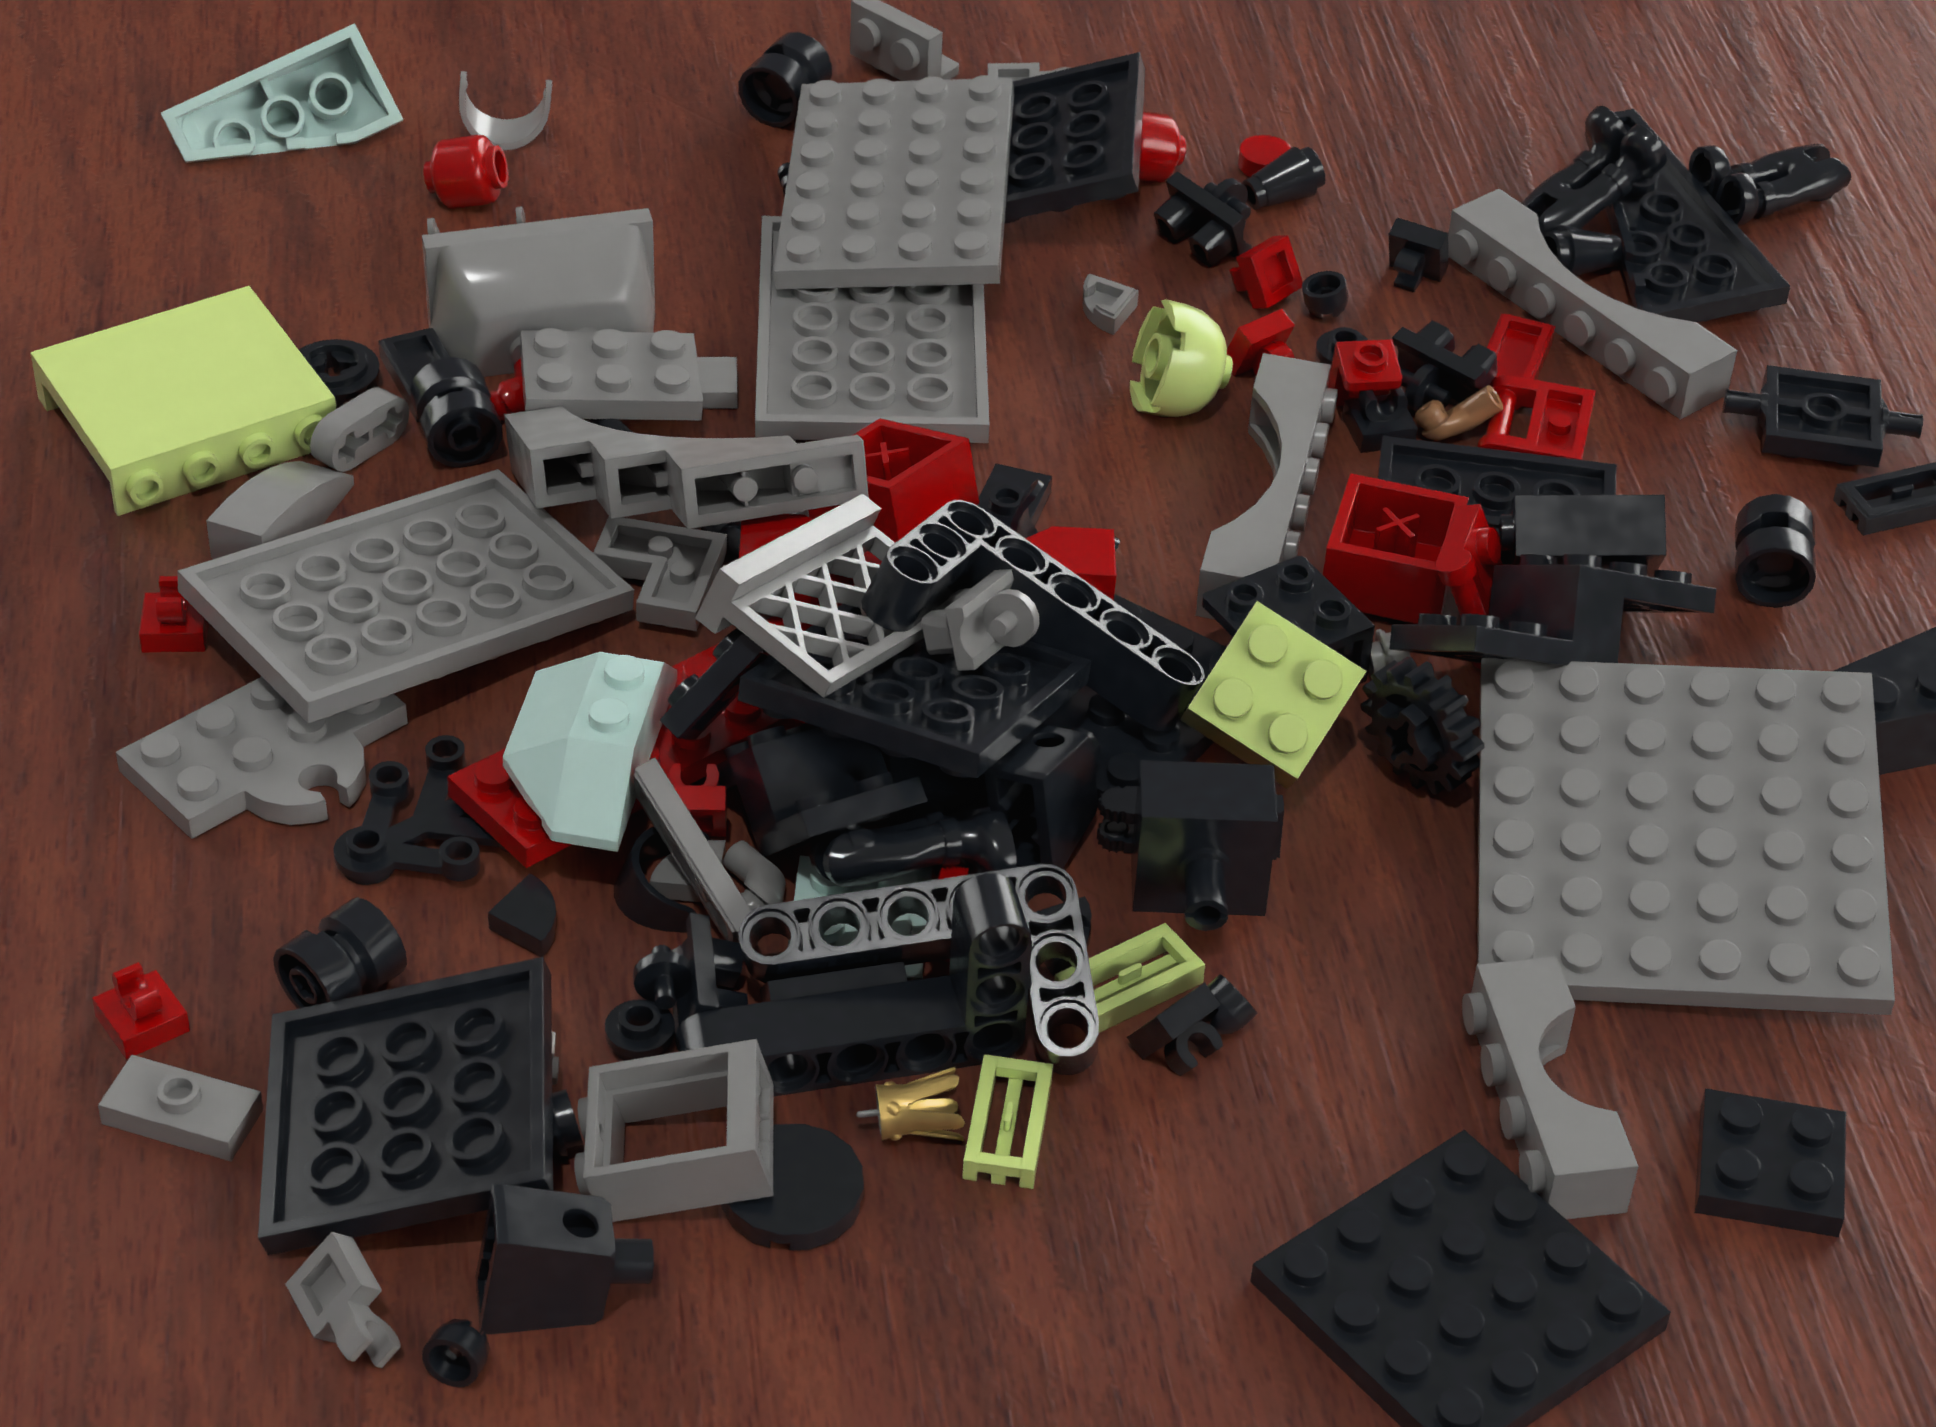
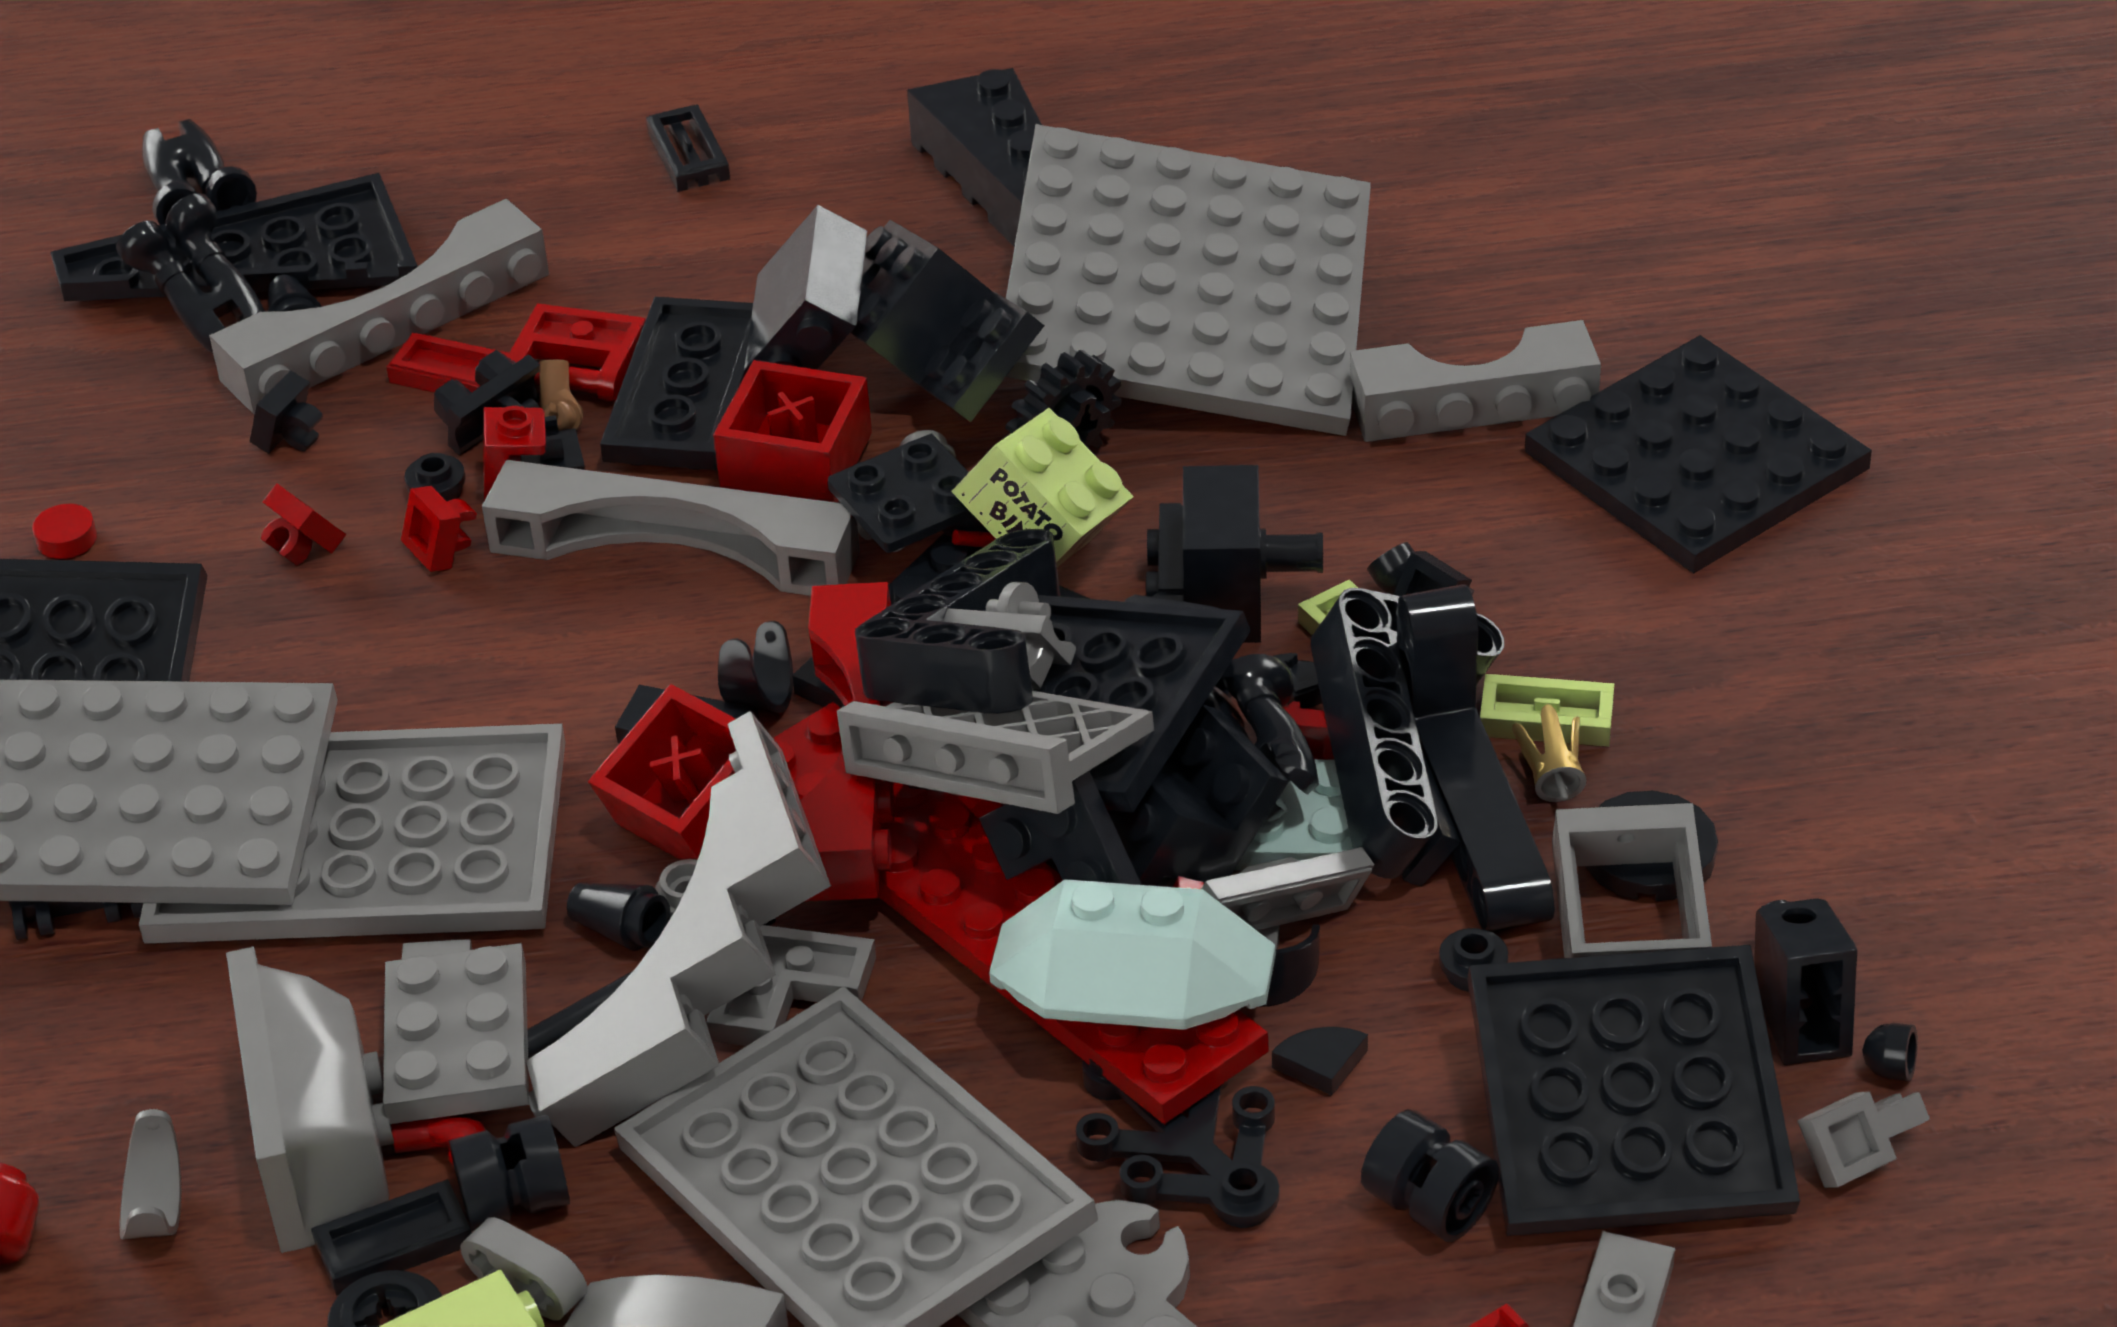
camera: 85 degrees left, 0 degrees up
black hips [633,913,748,1050] -> none
light grey tile [1082,274,1139,335] -> none
yellowish green cylinder [1130,299,1233,417] -> none
black hips [1153,171,1252,267] -> none
black cone [1242,147,1325,210] -> none
black hinge [1302,271,1348,319] -> none
red plate [1435,504,1503,669] -> none
black plate [1694,1088,1846,1237] -> none
black plate [1723,365,1924,468] -> none
black wheel [1735,494,1816,608] -> none

